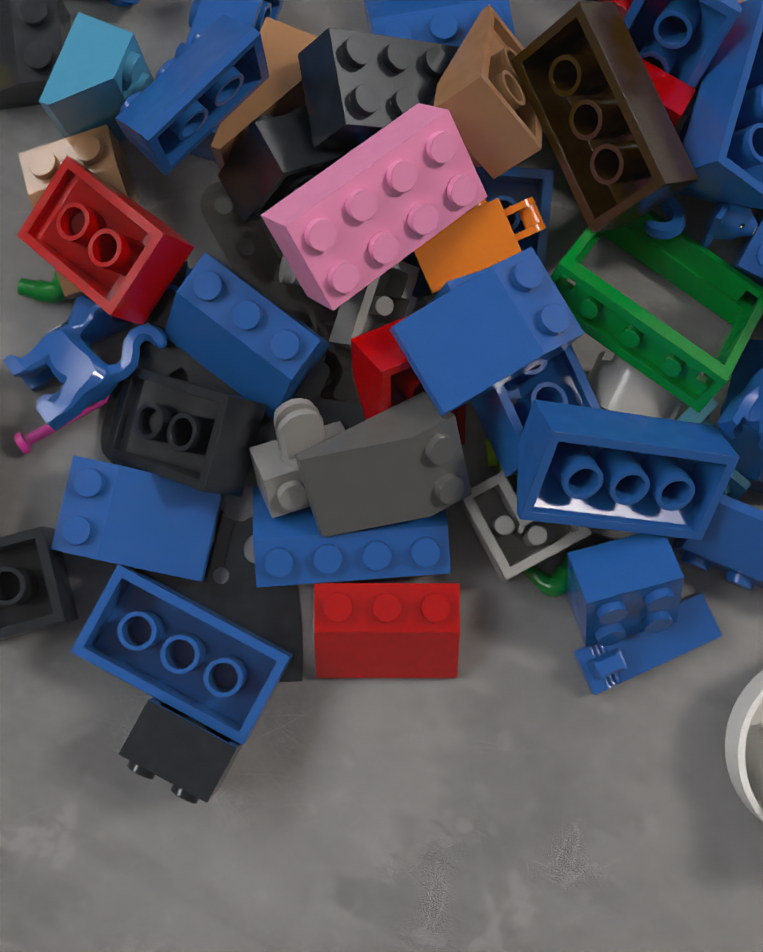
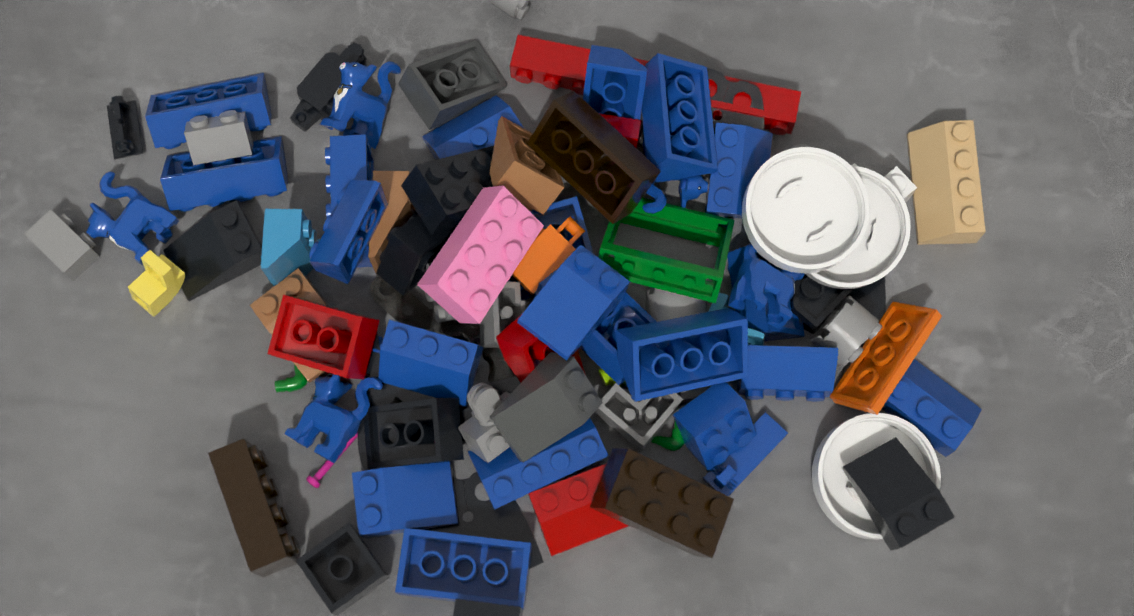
camera: 20 degrees left, 10 degrees down
none -> dark brown brick [590,448,734,558]

